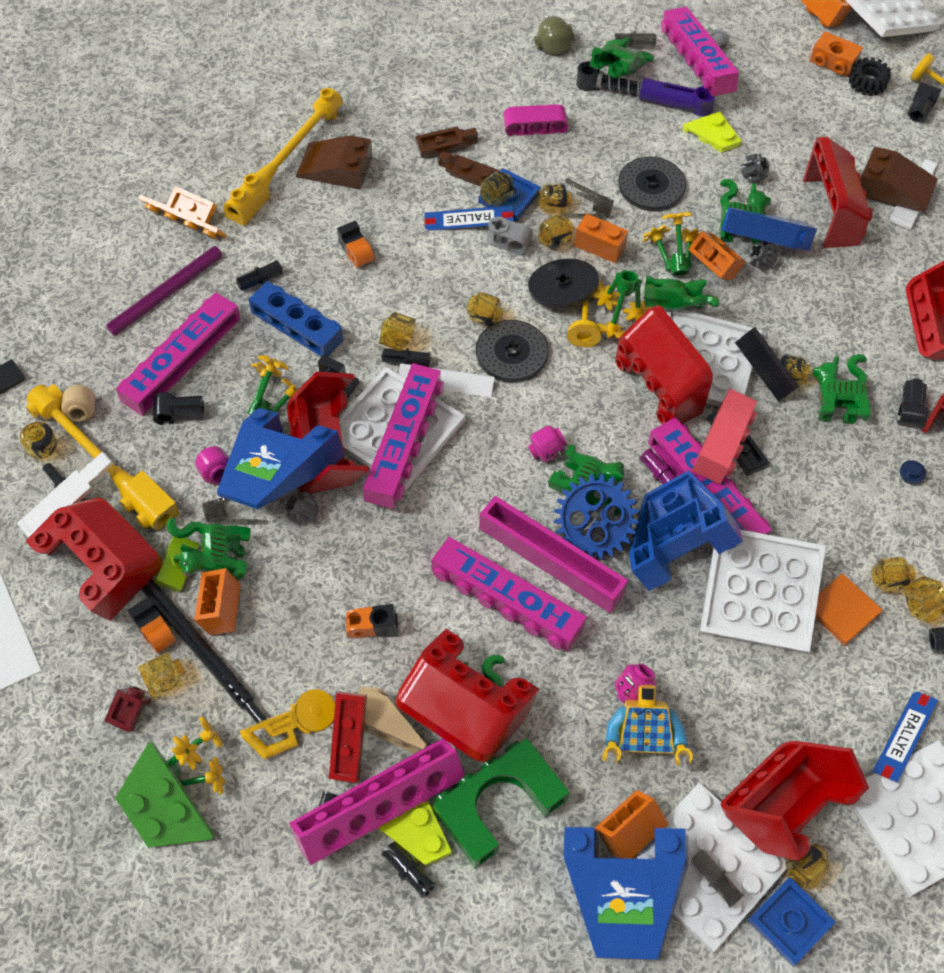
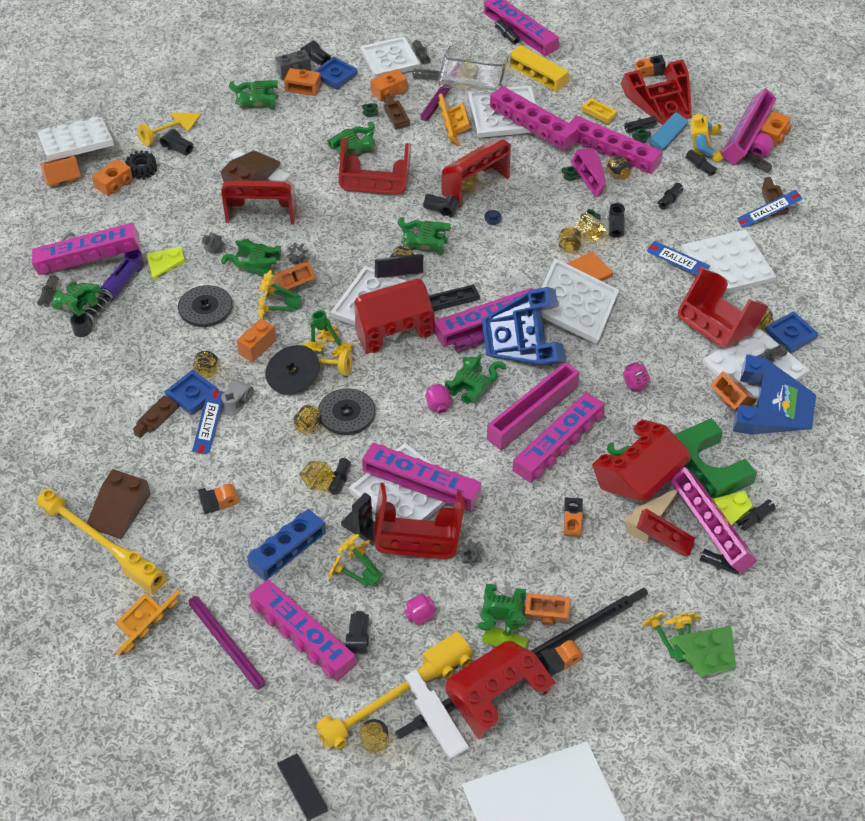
camera: 80 degrees left, 10 degrees down
tan head [61,385,96,422] -> none
dark red bracket [104,686,152,733] -> none
clear yellow brick [137,652,185,699] -> none
clear smoke plant [202,497,268,525] -> none
blue wedge [217,408,344,509] -> none
black axle [236,260,283,291] -> none
yellow piece [240,689,335,760] -> none
white sticker [398,363,494,397] -> none
reddish brown hinge [415,126,478,158] -> none
clear yellow head [480,171,514,206] -> none
dark pink beam [503,104,568,136] -> none
olive plant [534,16,575,56] -> none
clear yellow head [538,215,574,249] -> none
blue gear [554,474,640,559] -> none
clear smoke plant [562,179,614,219] -> none
torso [602,685,693,766] -> none
green animal [644,275,720,311] -> none
coral brick [692,388,757,484] -> none
blue slope [721,207,817,251] -> none

